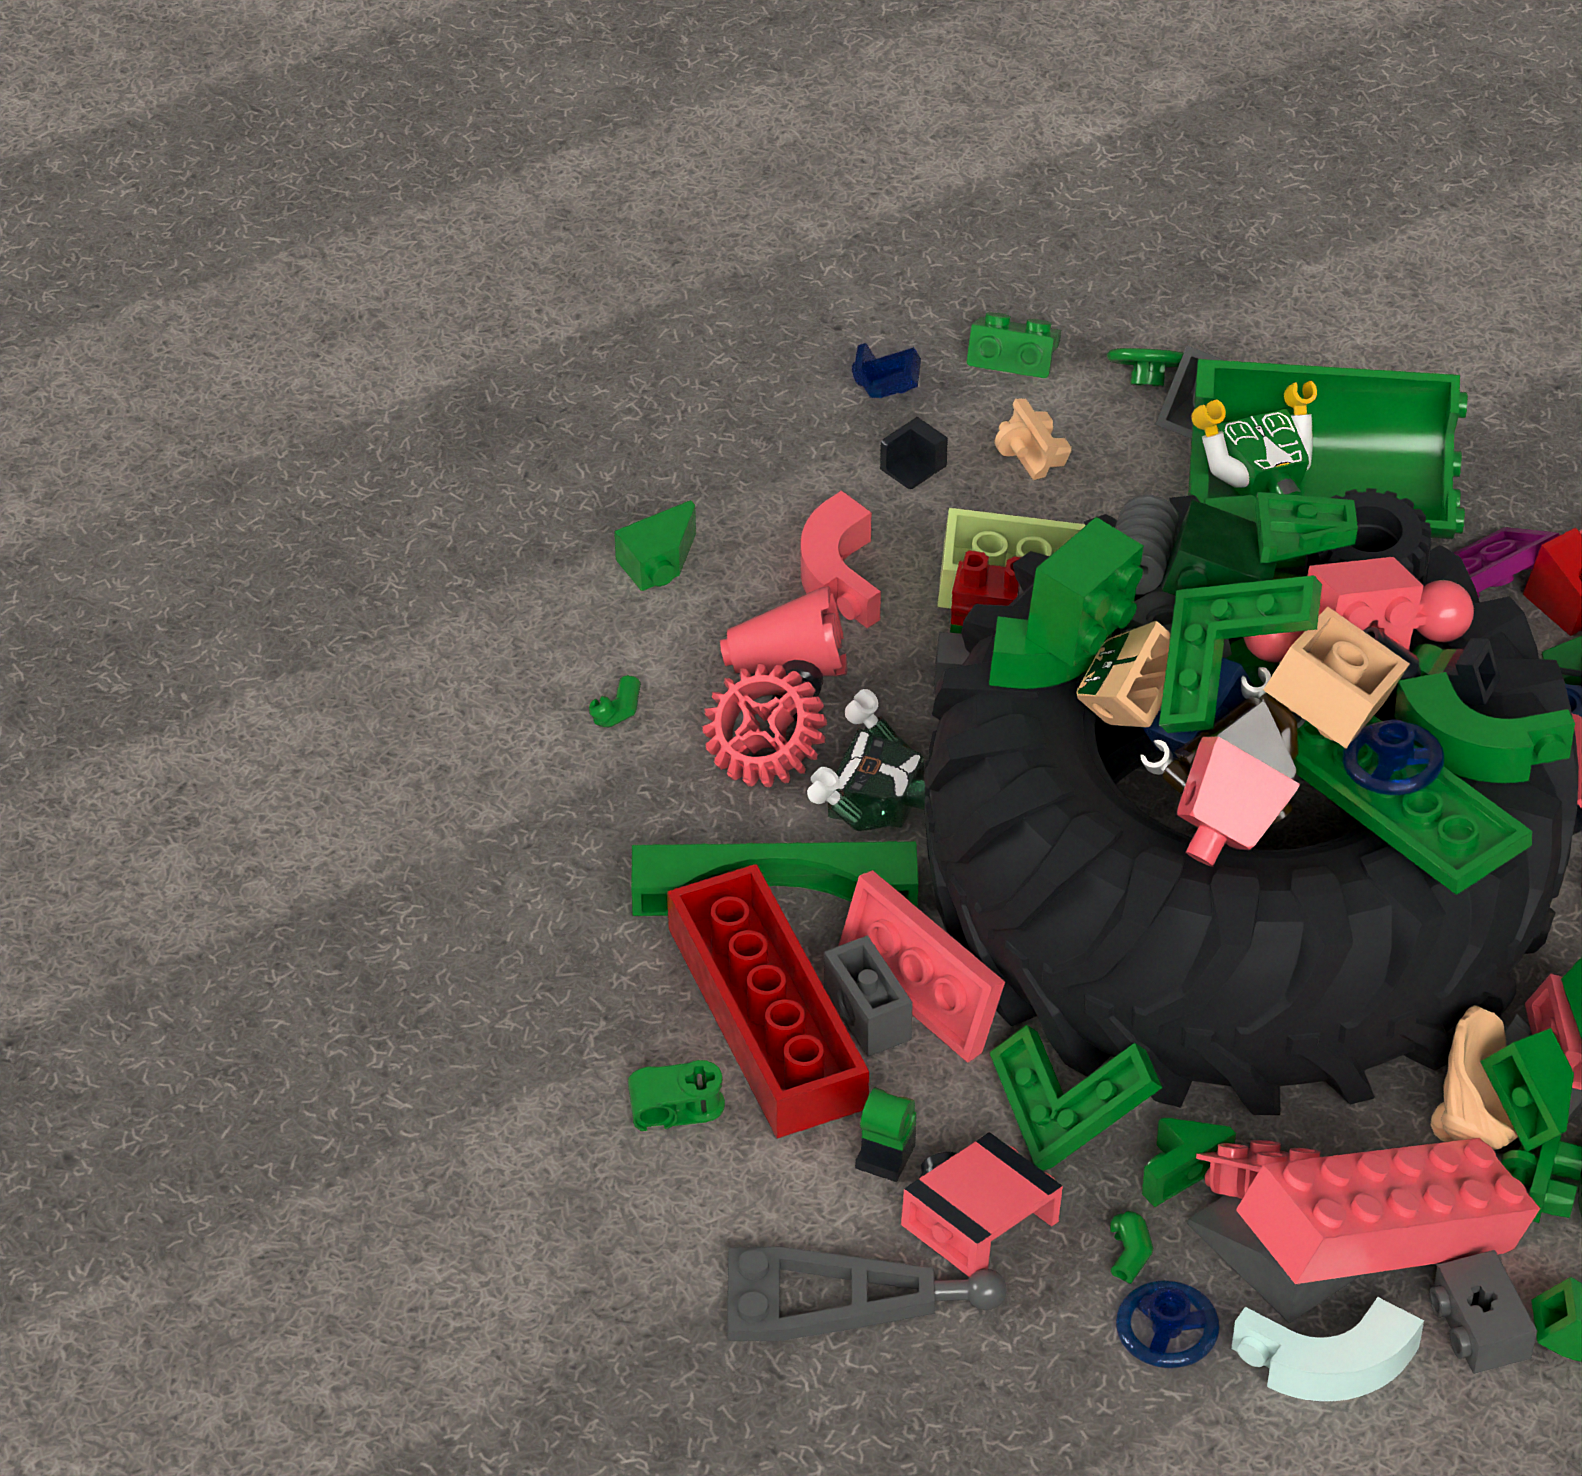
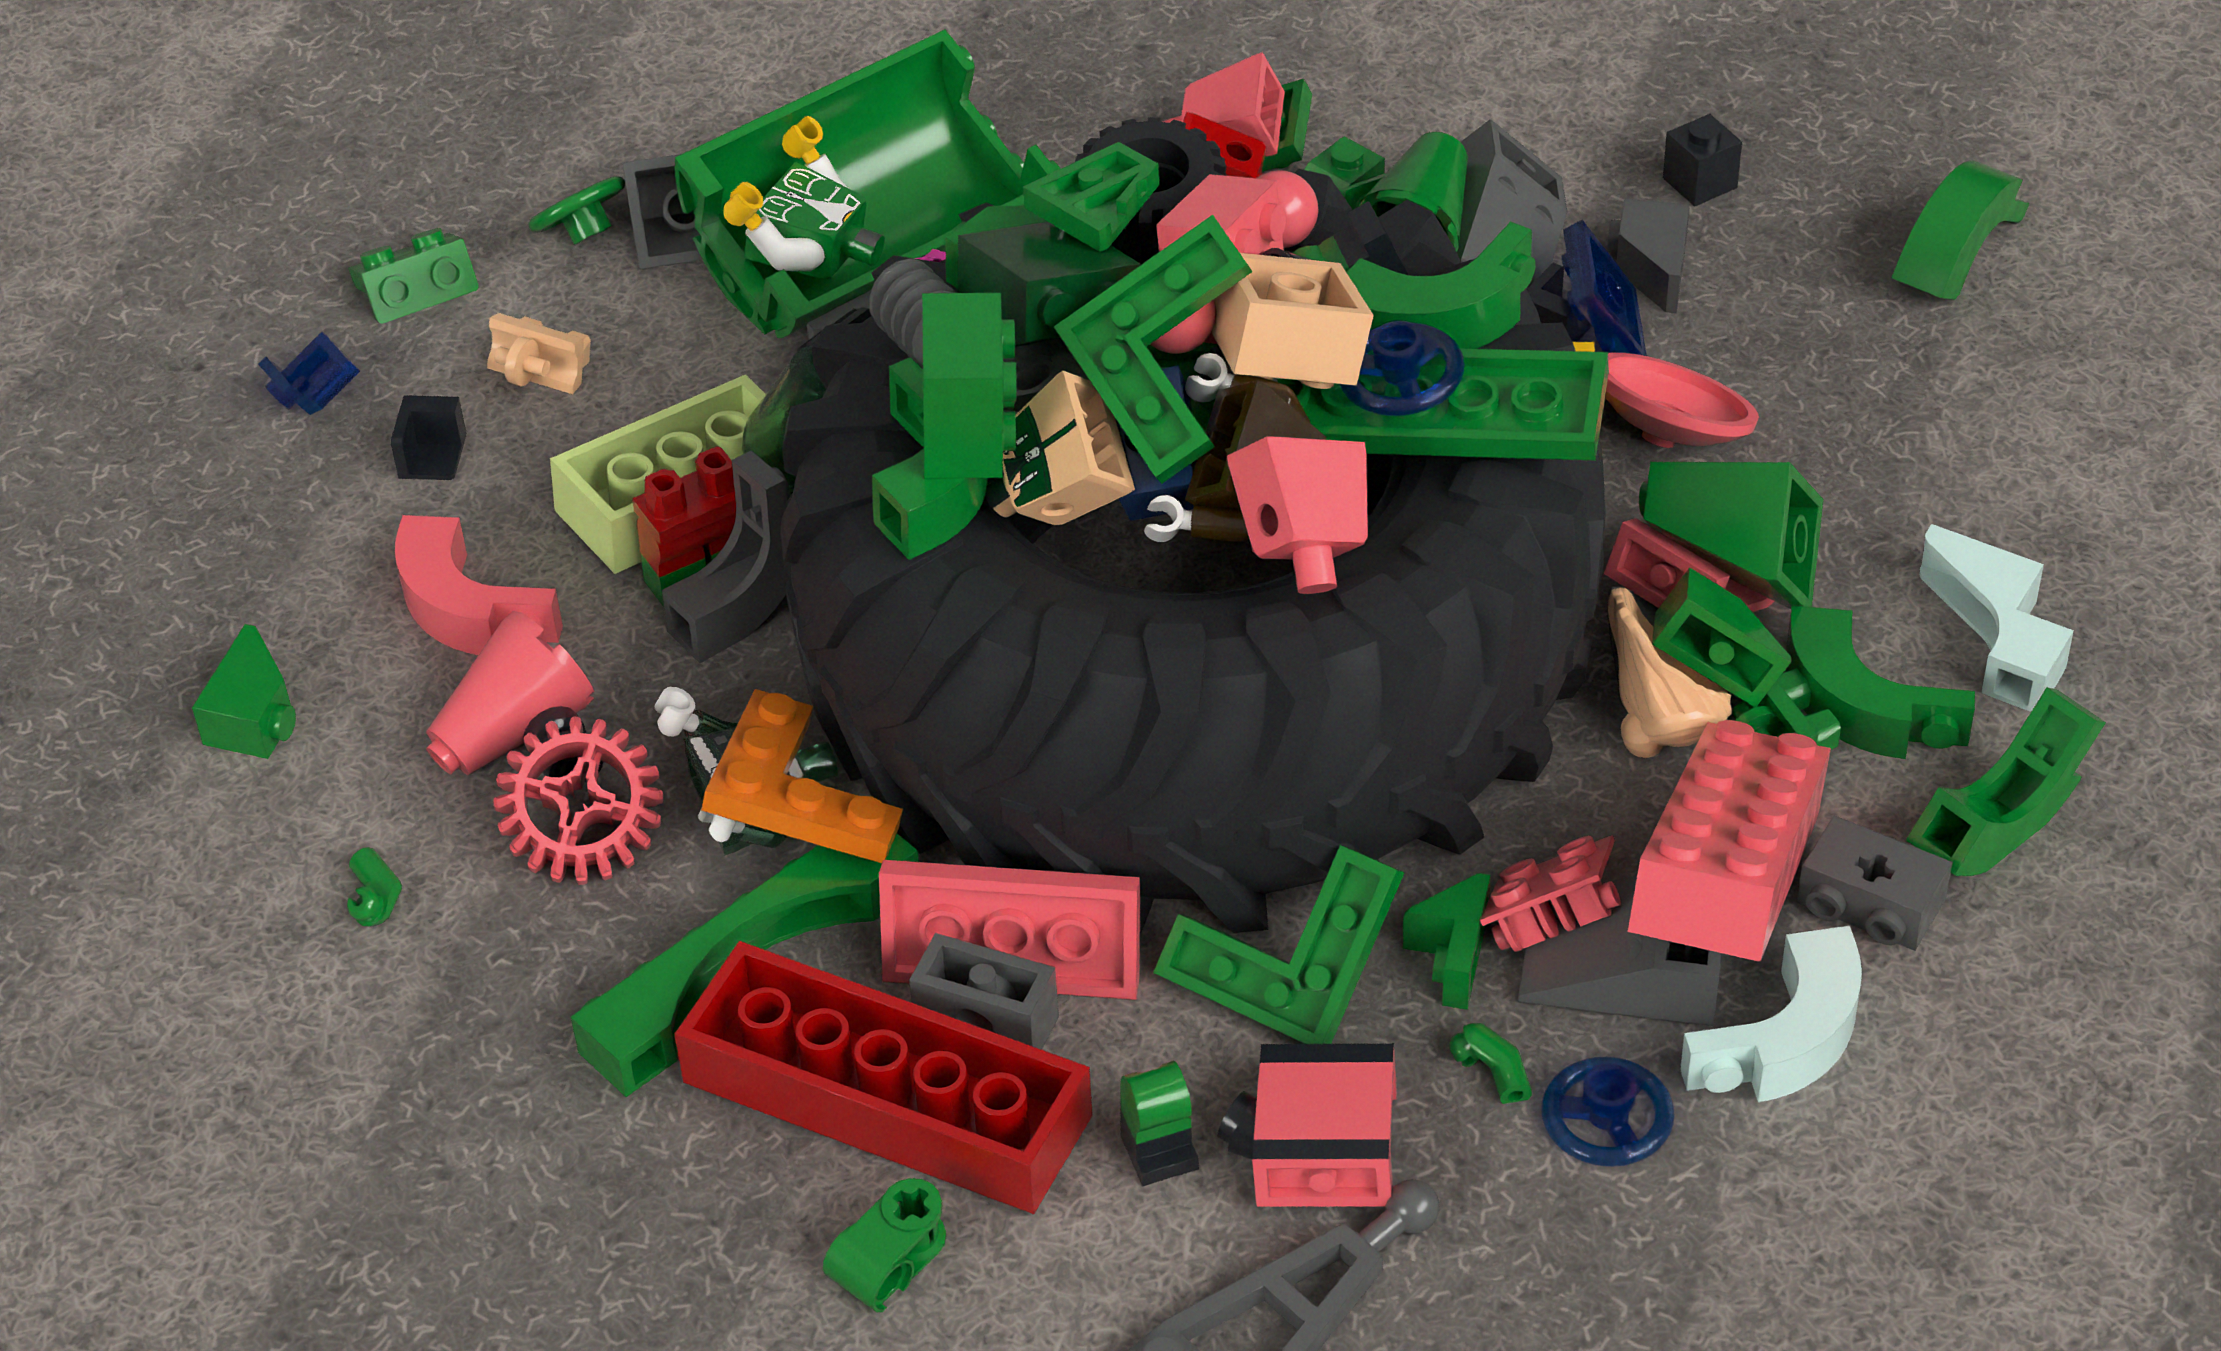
camera: 40 degrees left, 0 degrees up
none -> orange plate [701,689,903,863]

